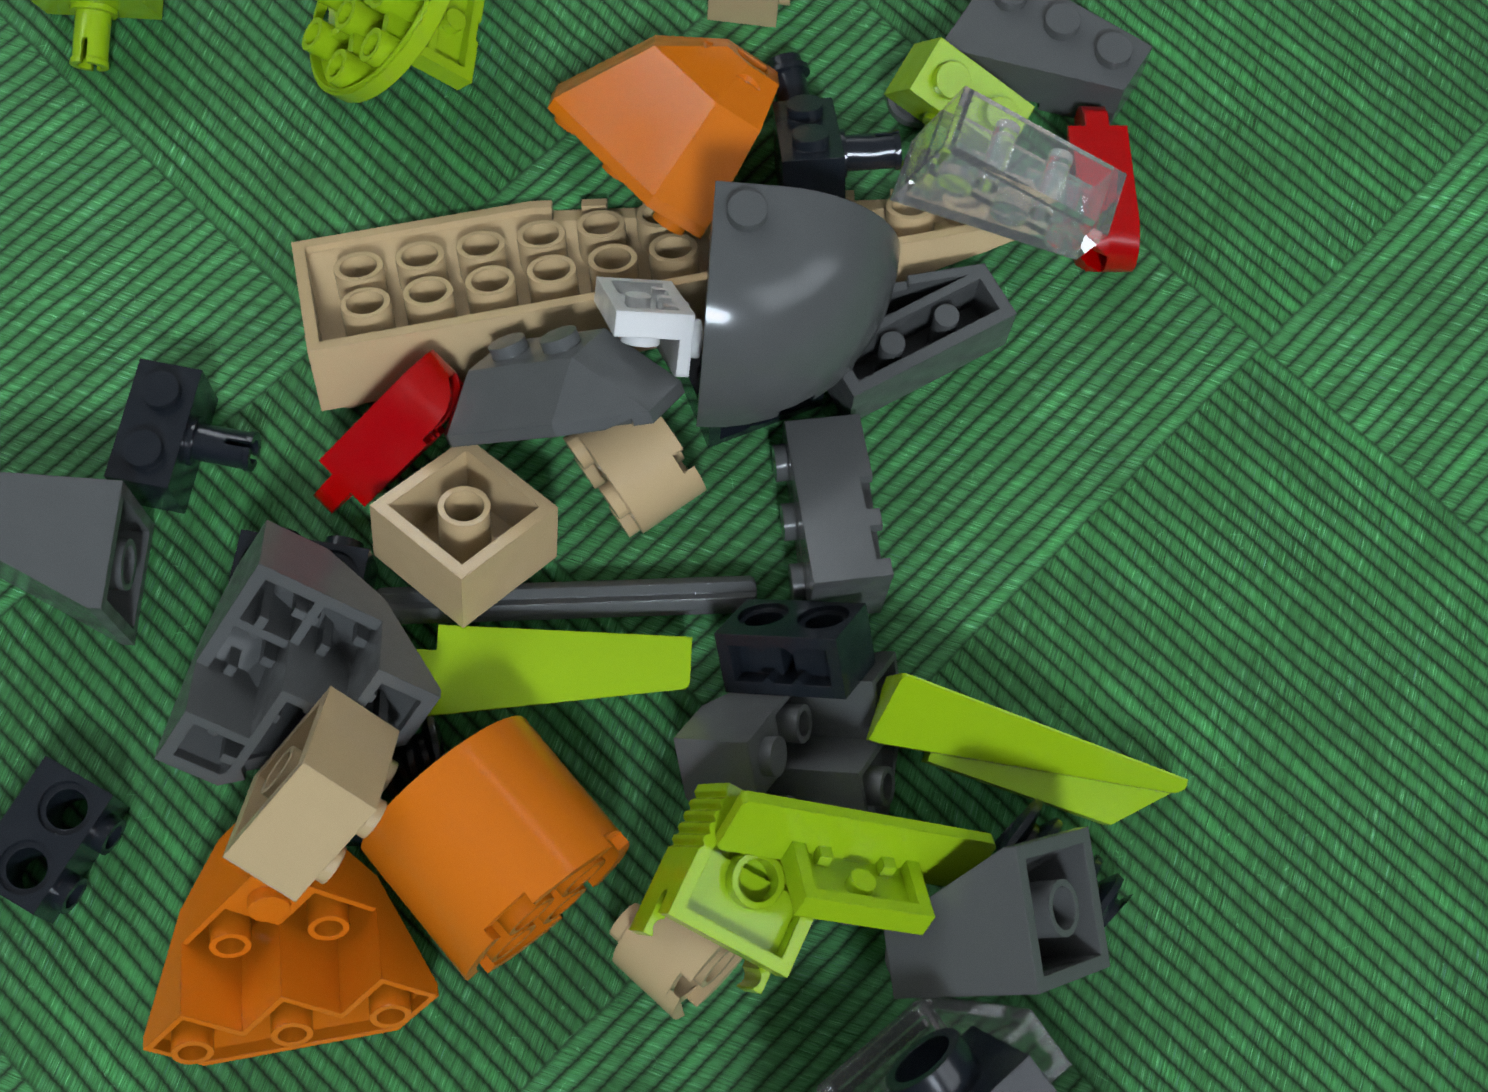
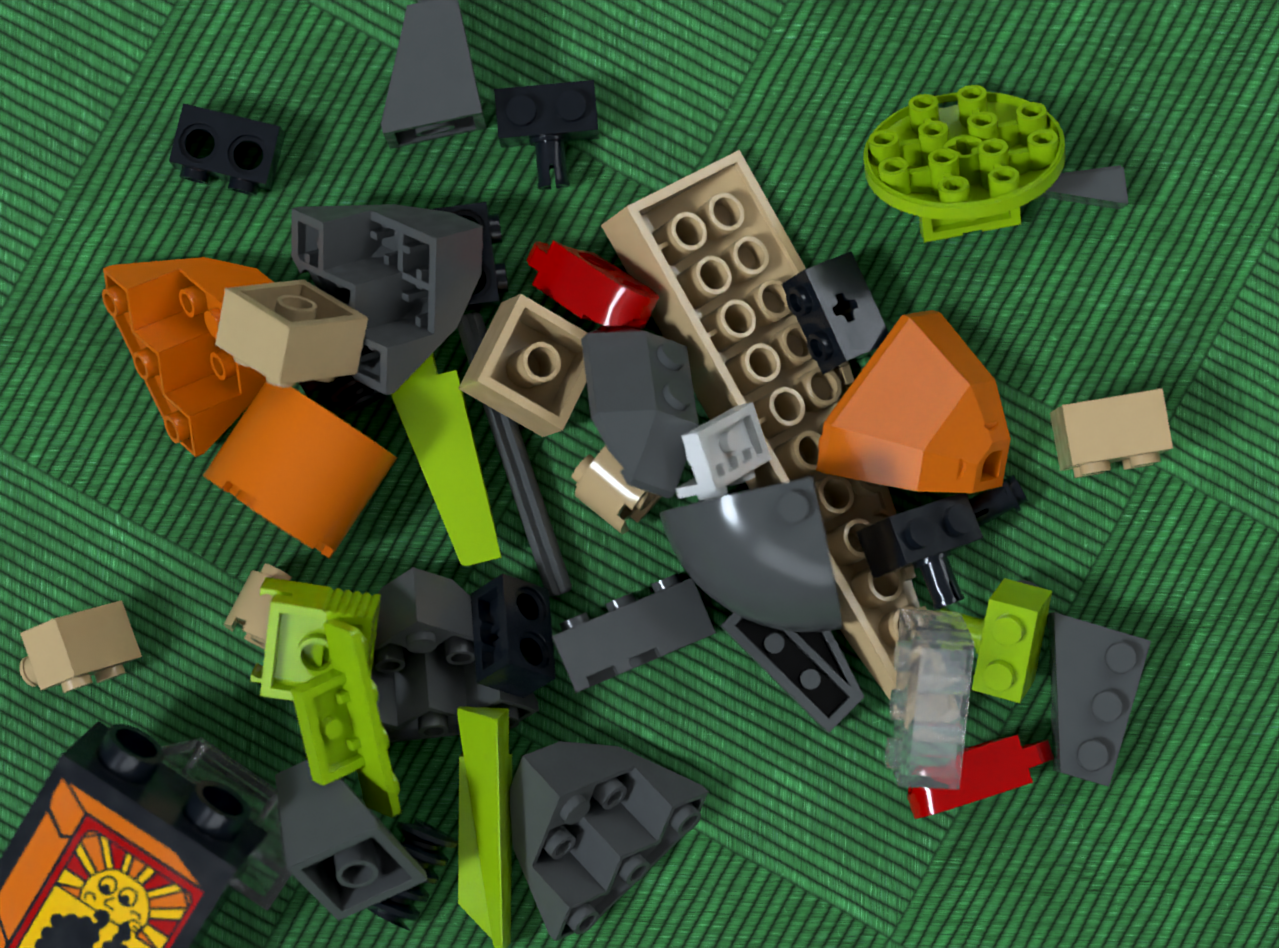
camera: 80 degrees right, 15 degrees up
none -> dark grey brick [509,741,708,941]
none -> black brick [781,251,889,374]

